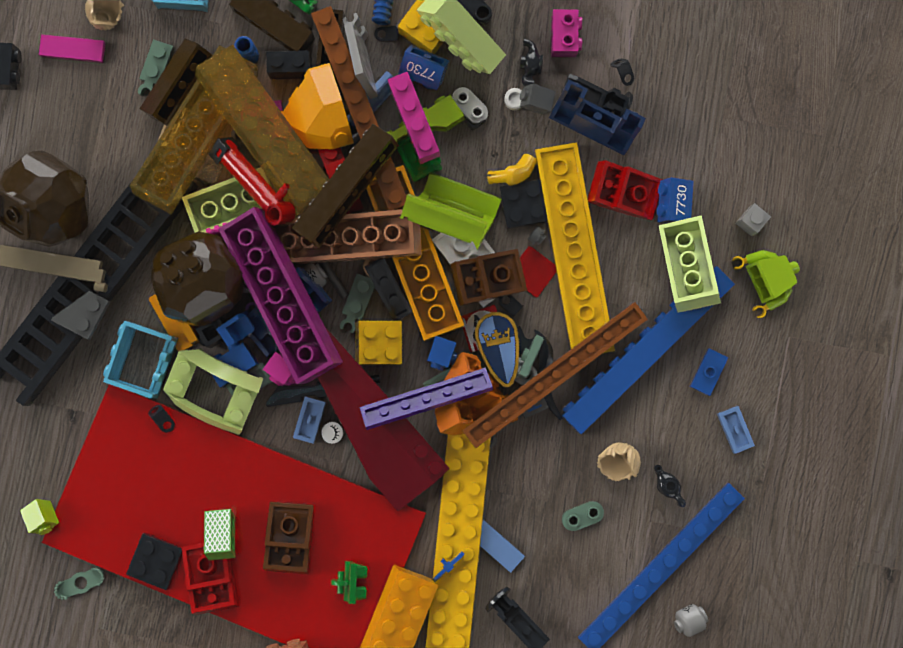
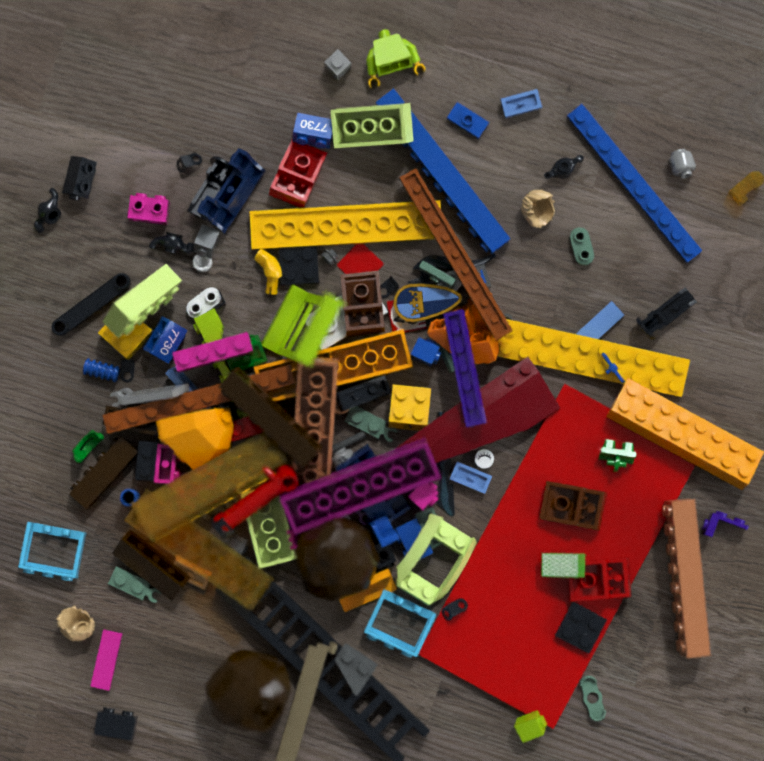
camera: 85 degrees left, 0 degrees up
none -> dark pink brick [154,444,181,485]

